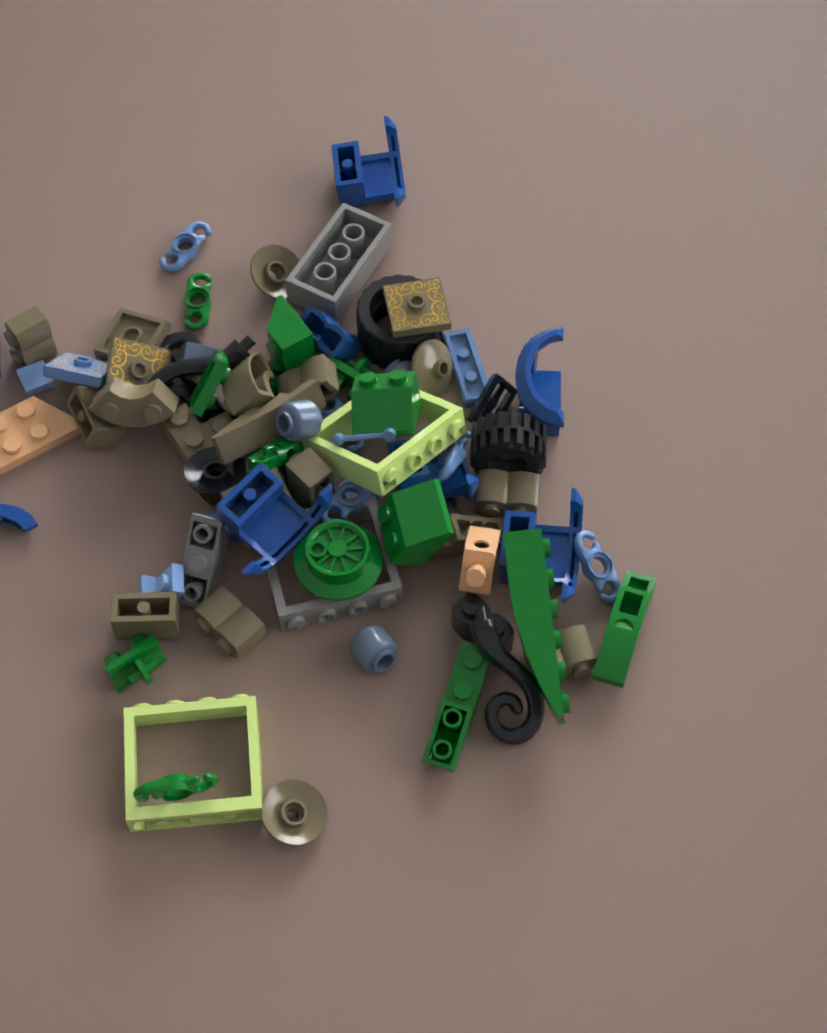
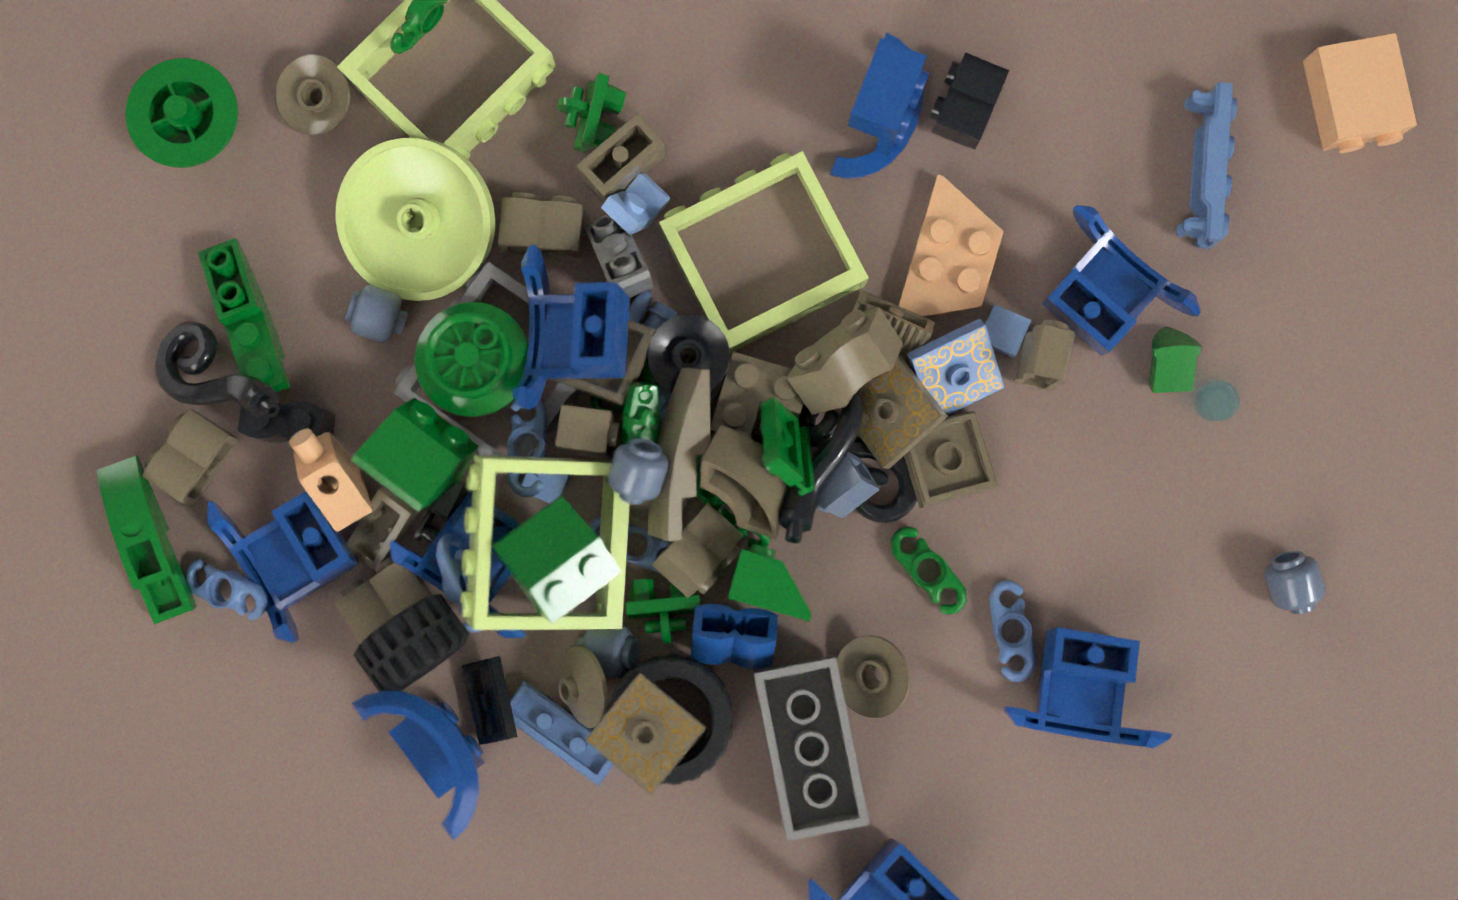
camera: 140 degrees right, 25 degrees up
medium blue hinge [332,428,396,445] -> none
green slope [503,528,570,724] -> none
none -> green wheel [125,58,238,168]
none -> yellowish green dish [336,137,495,301]
none -> yellowish green window [659,151,869,354]
none -> blue piece [1004,627,1172,748]
none -> sand blue head [1264,551,1326,614]

